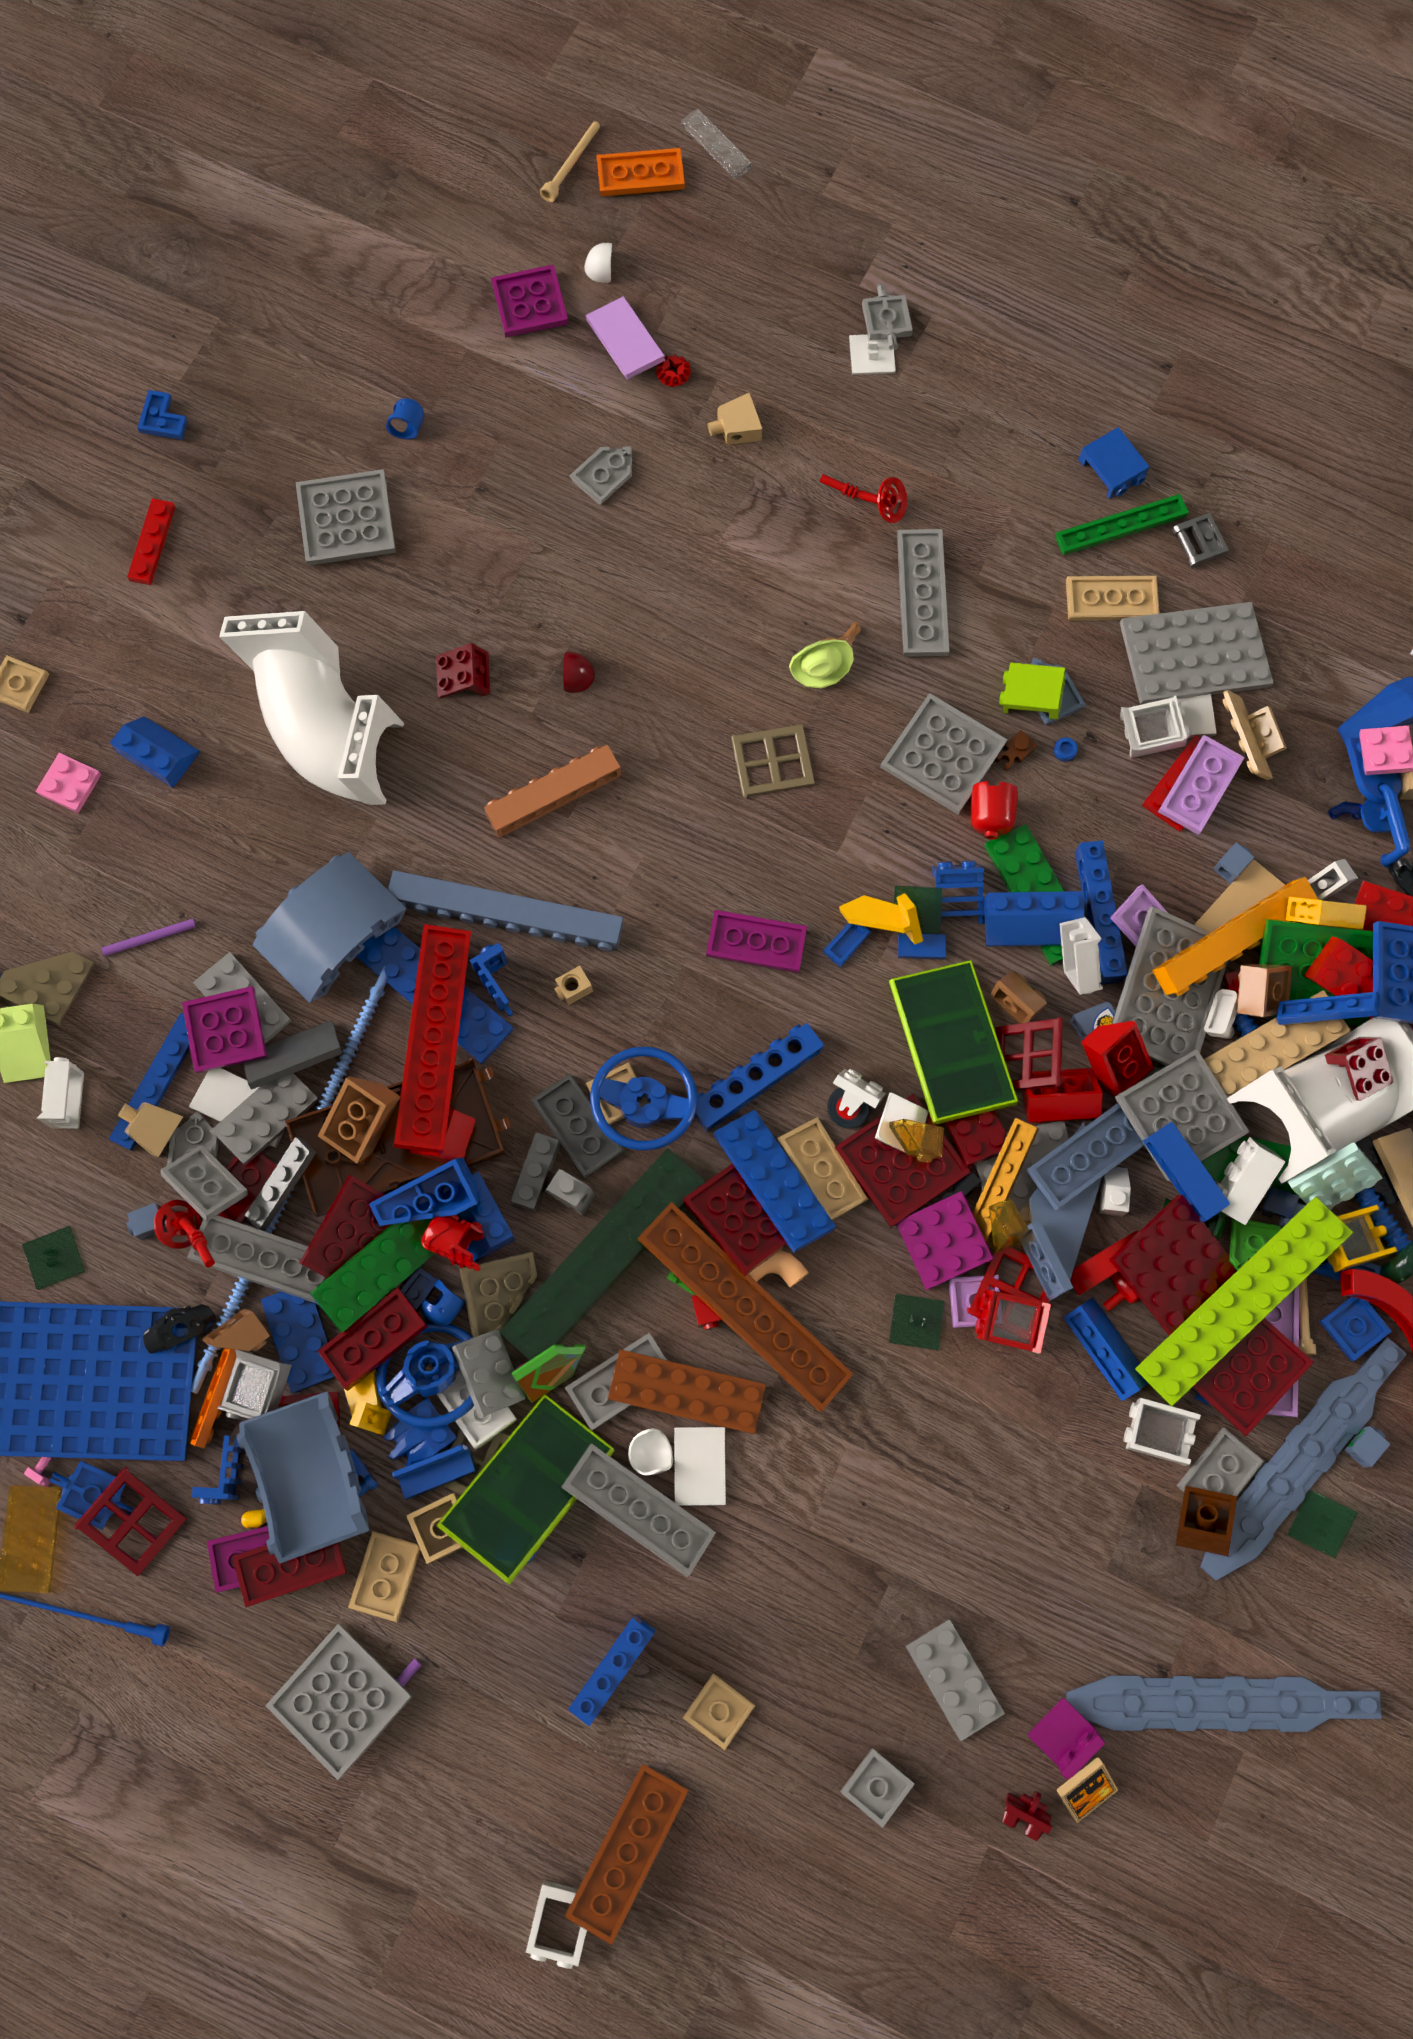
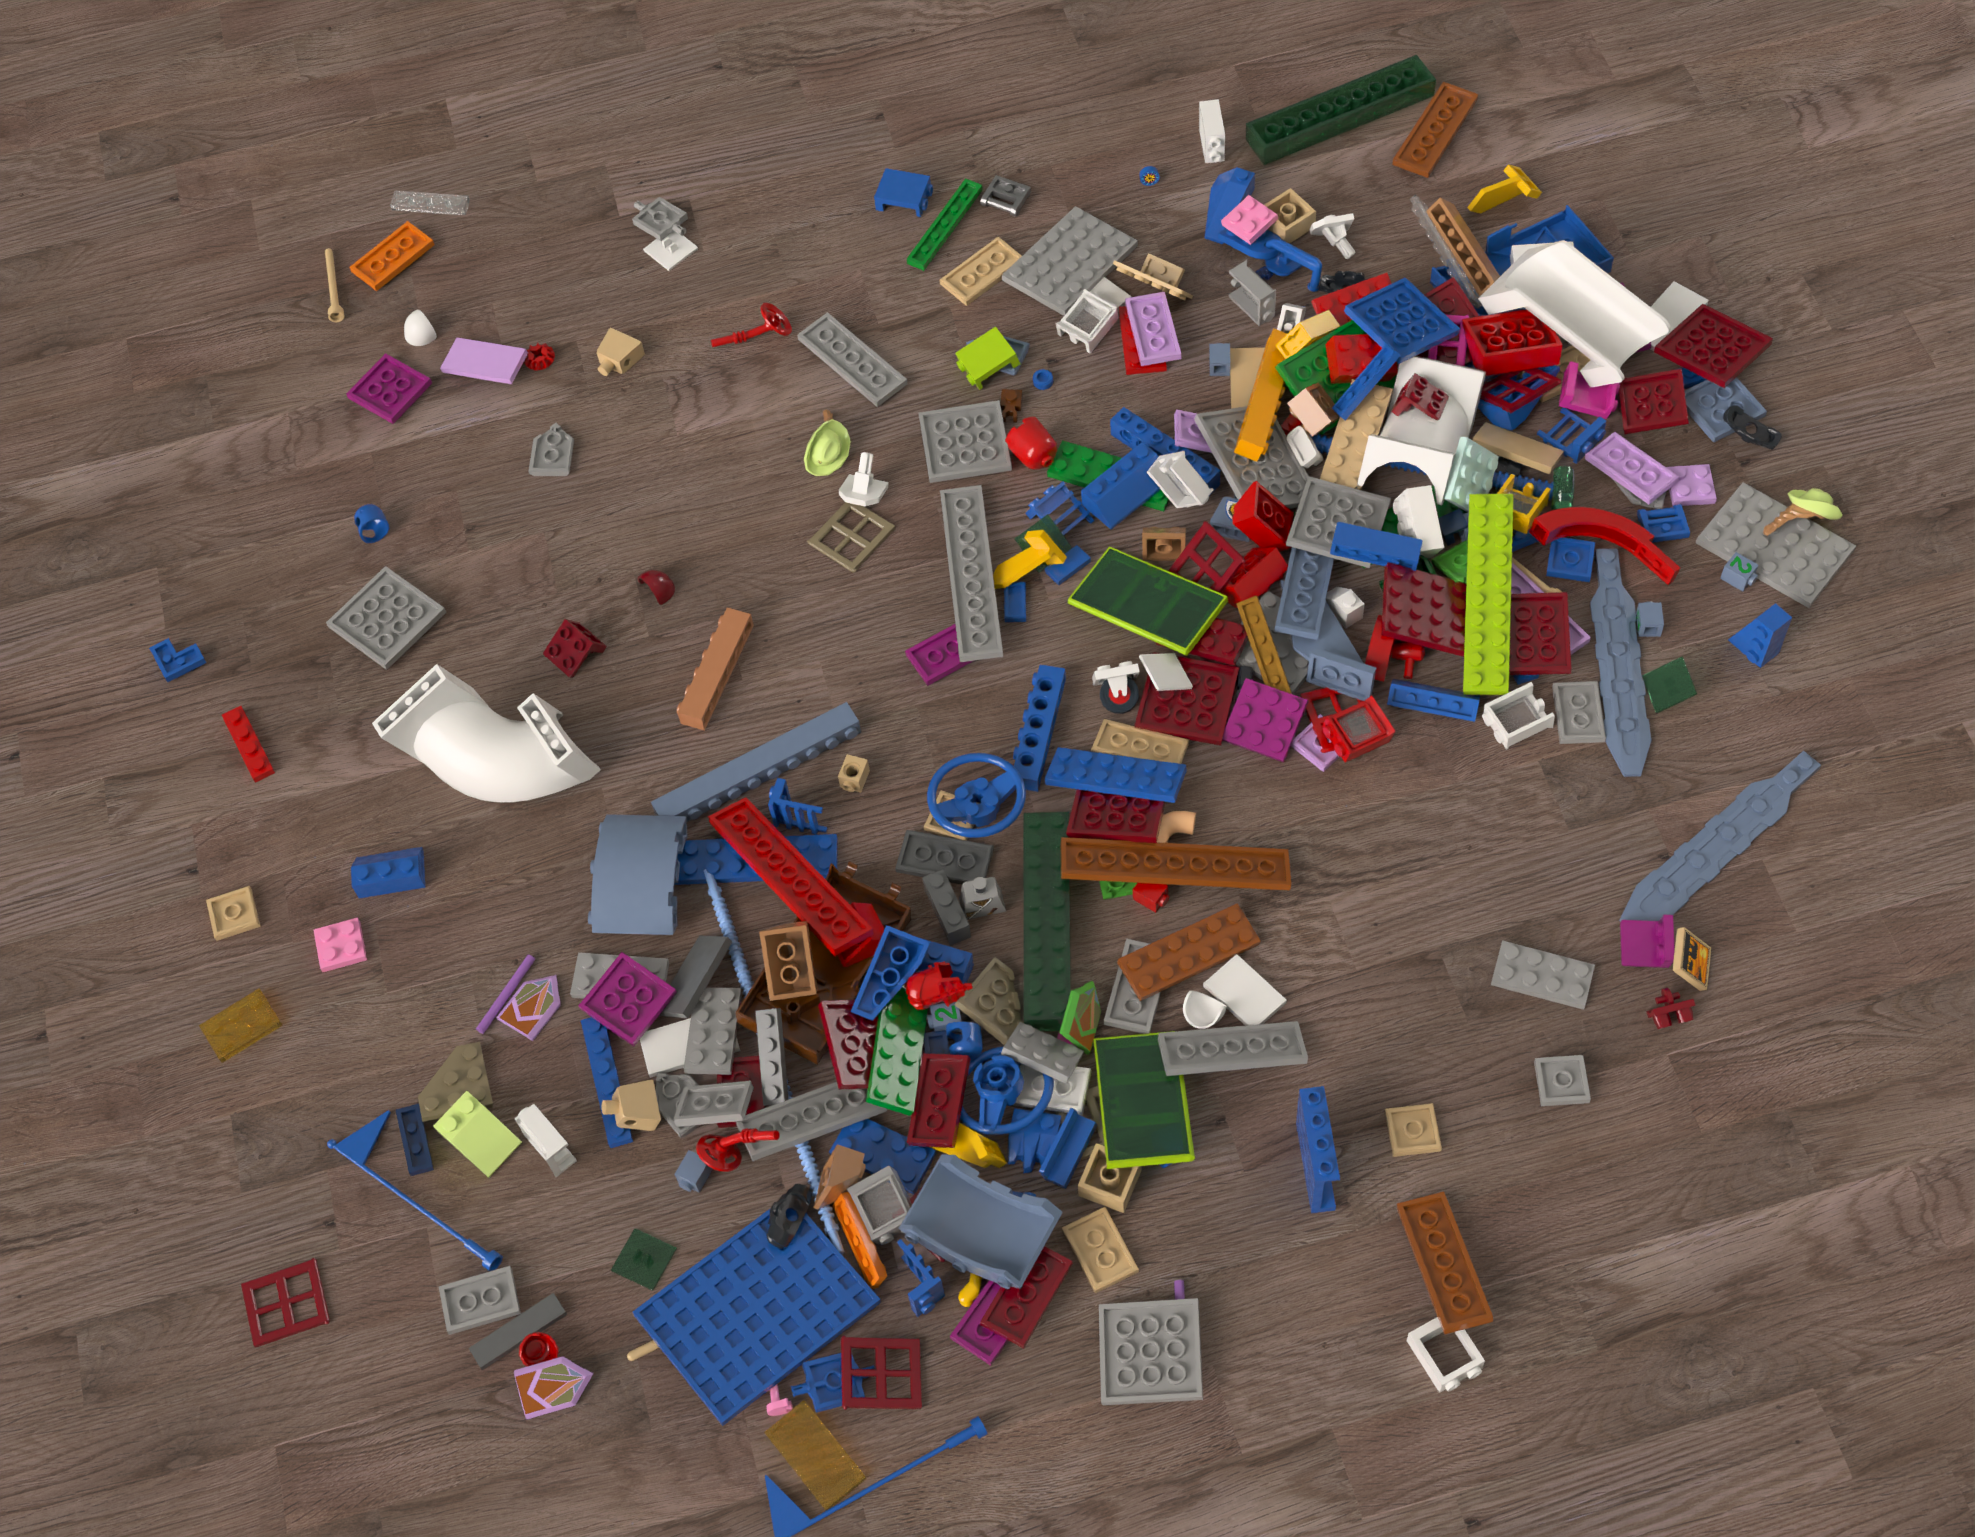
camera: 35 degrees left, 15 degrees down
clear yellow slope [889,1119,944,1162] -> none
clear green piece [889,1294,944,1351] -> none
clear yellow slope [989,1199,1029,1252] -> none
reddish brown slope [1176,1485,1237,1557] -> none
none -> tile [496,975,561,1041]
none -> white piece [839,452,889,506]
none -> sand blue brick [927,1002,962,1033]
none -> light grey plate [940,485,1003,662]
none -> tile [1139,166,1160,186]
none -> light grey window [1229,260,1276,326]

